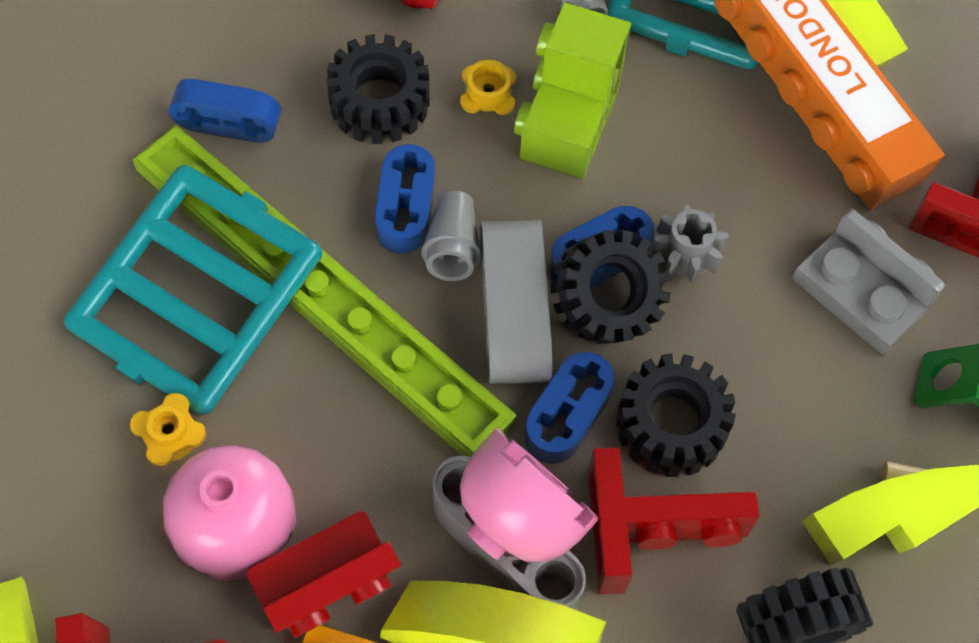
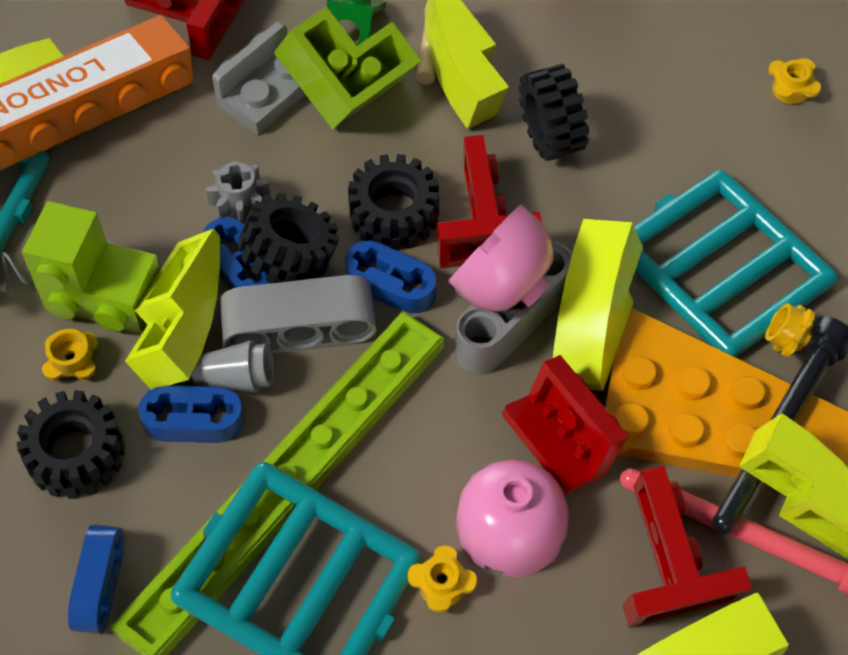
camera: 90 degrees left, 5 degrees down
none -> neon yellow slope [125,228,220,390]
none -> lime brick [274,6,422,130]

